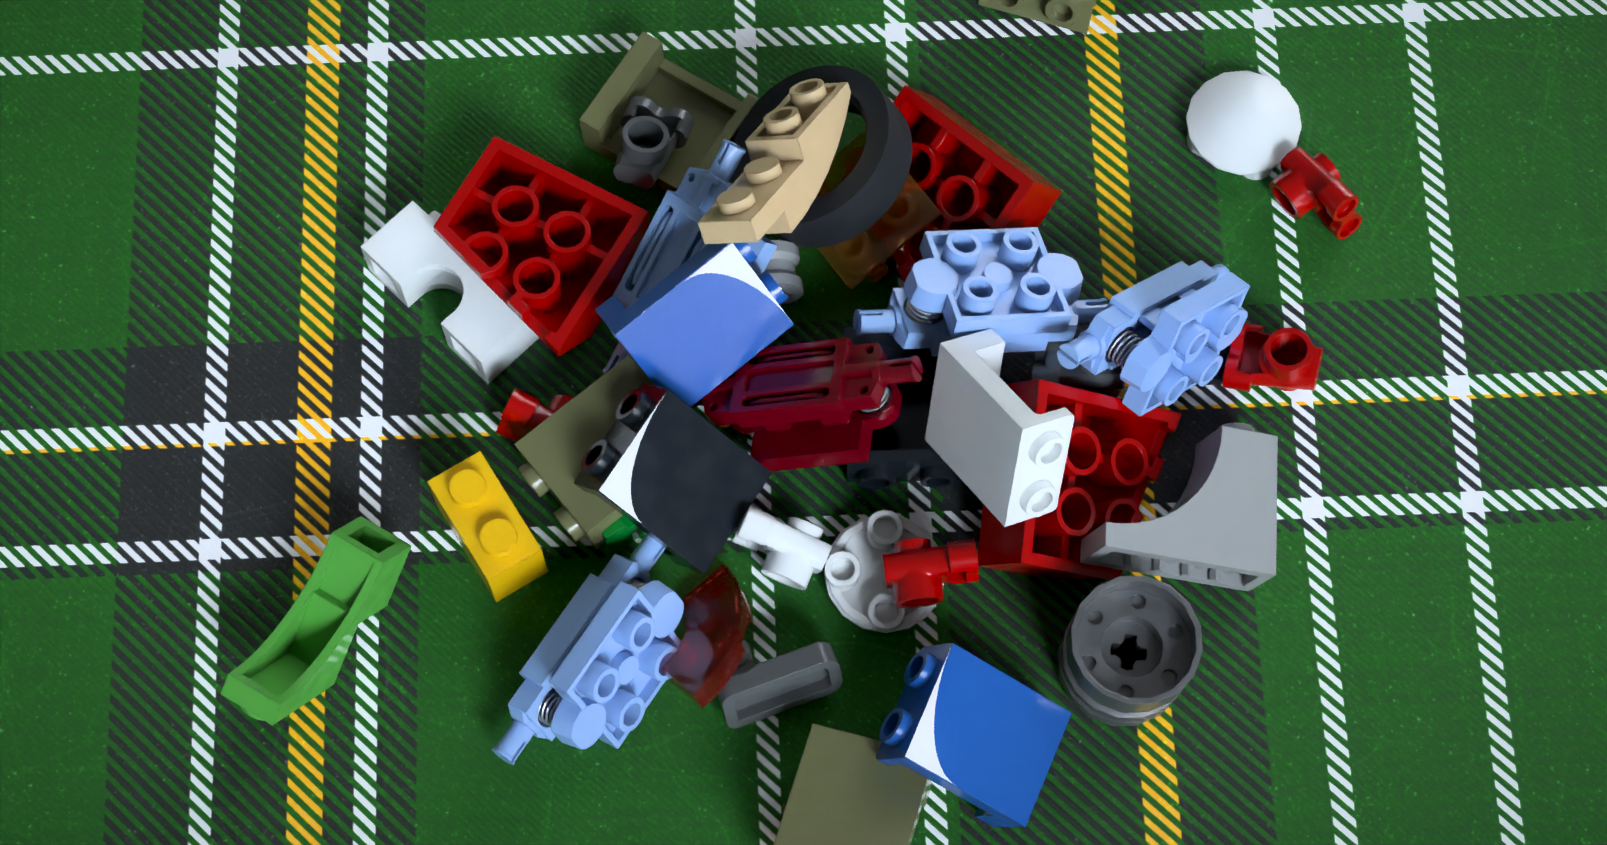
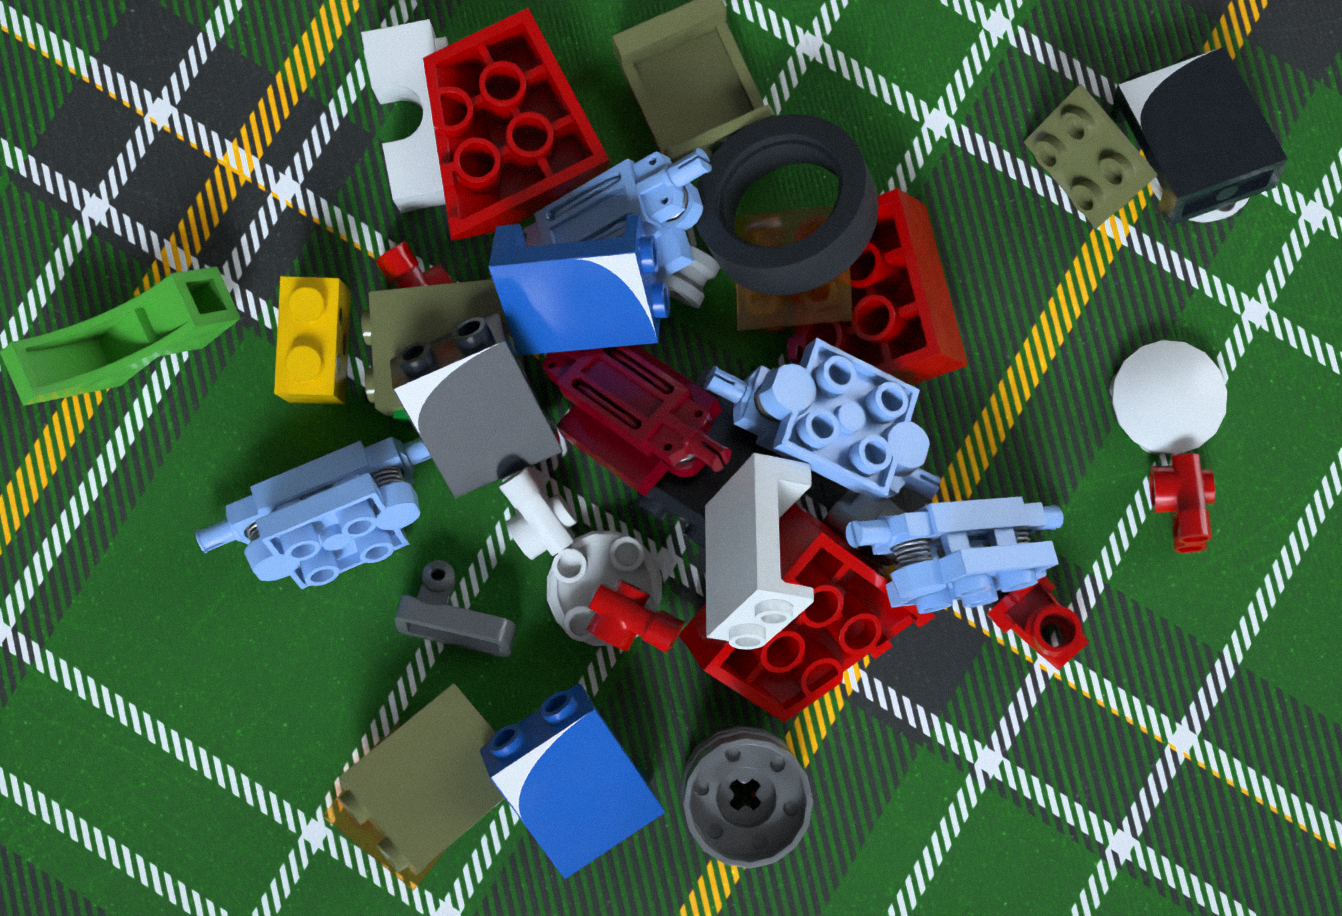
camera: 30 degrees right, 15 degrees up
dark grey plate [613,96,695,190] -> none
clear red tile [662,564,752,708] -> none
tan slope [697,78,851,244] -> none
light grey arch [1080,423,1278,592] -> none

